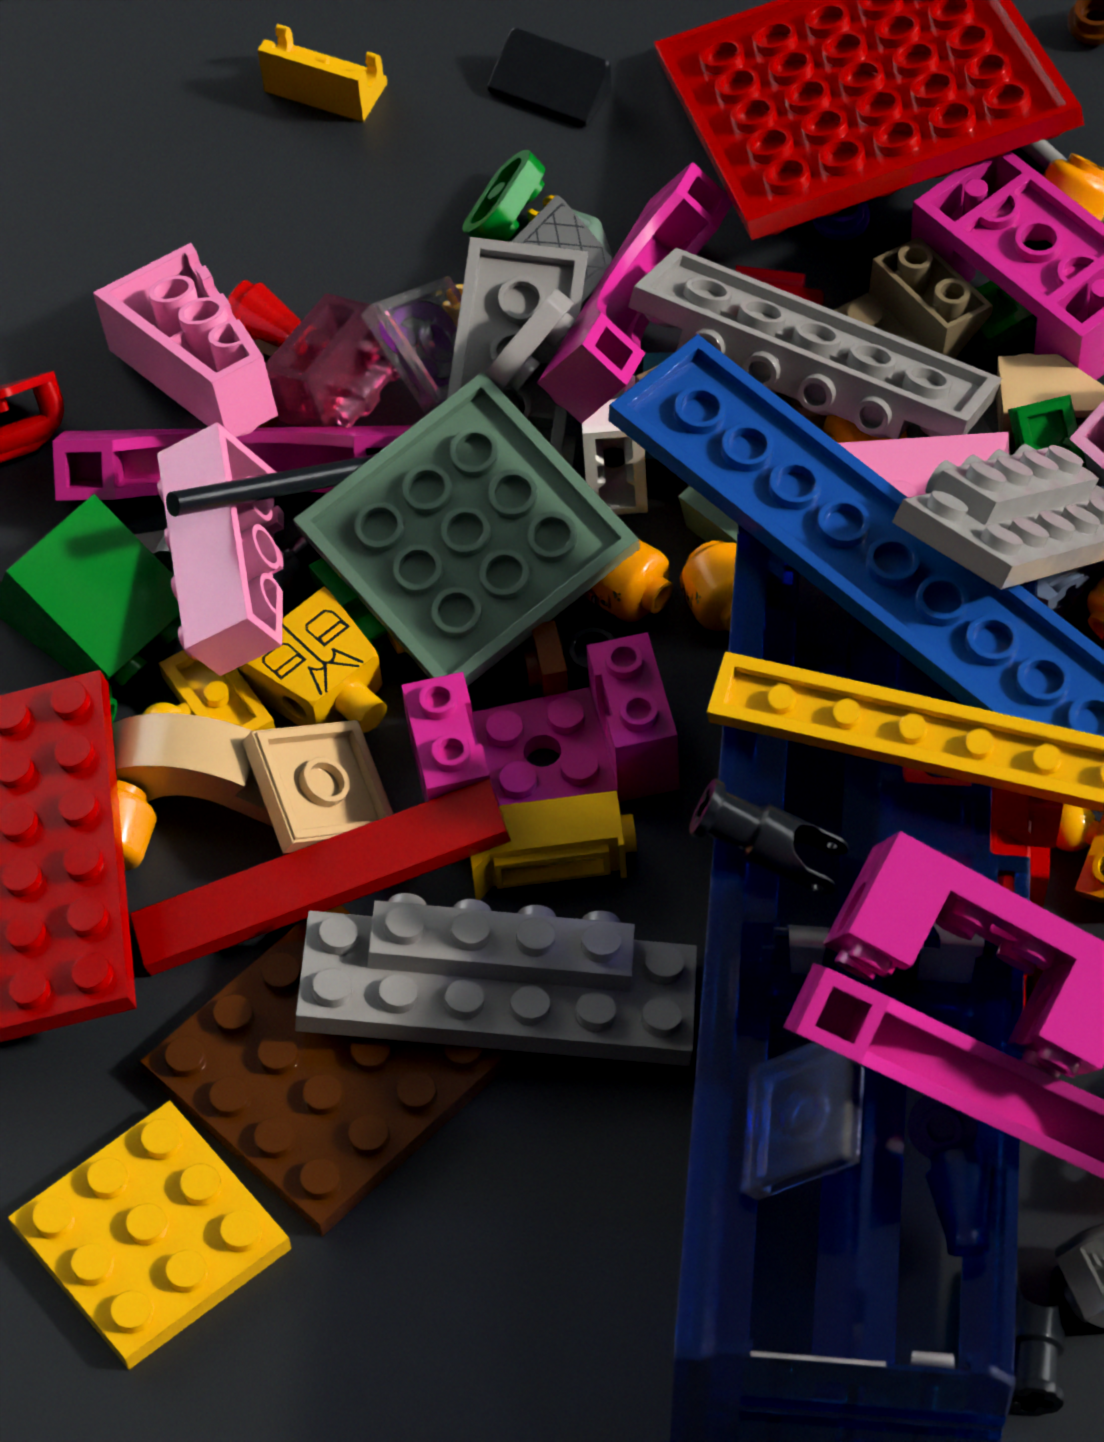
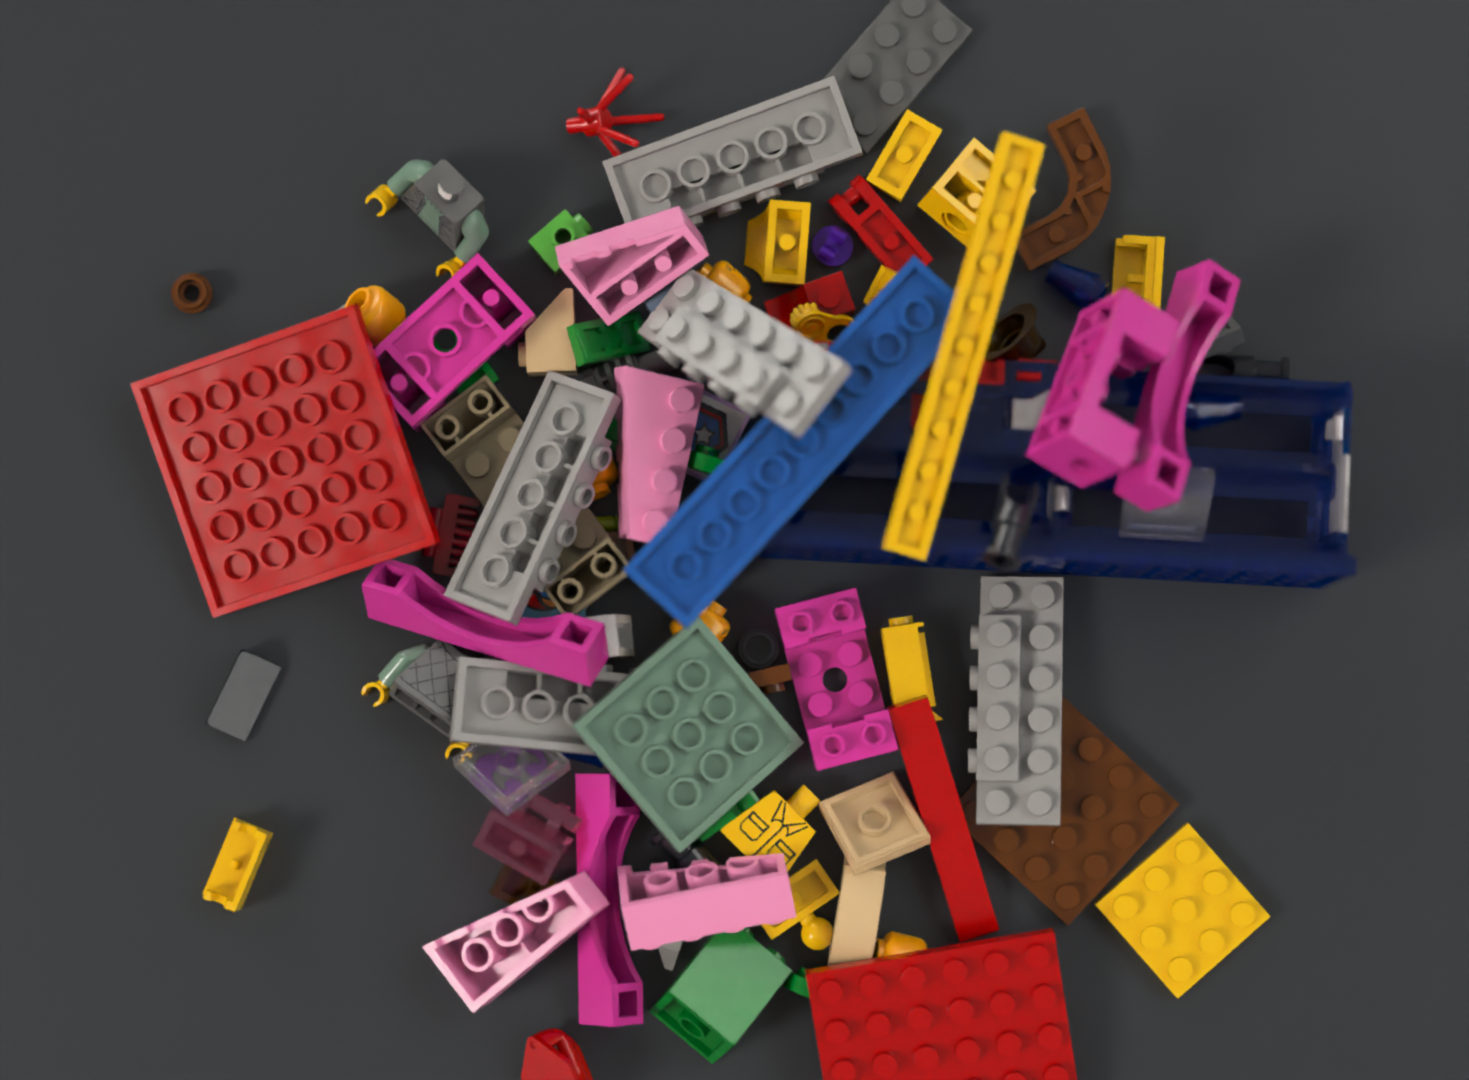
camera: 100 degrees left, 30 degrees up
black bar [166,454,376,517] -> none
red cone [227,280,312,354] -> none
green plate [462,149,545,241] -> none
light grey plate [484,288,576,392] -> none

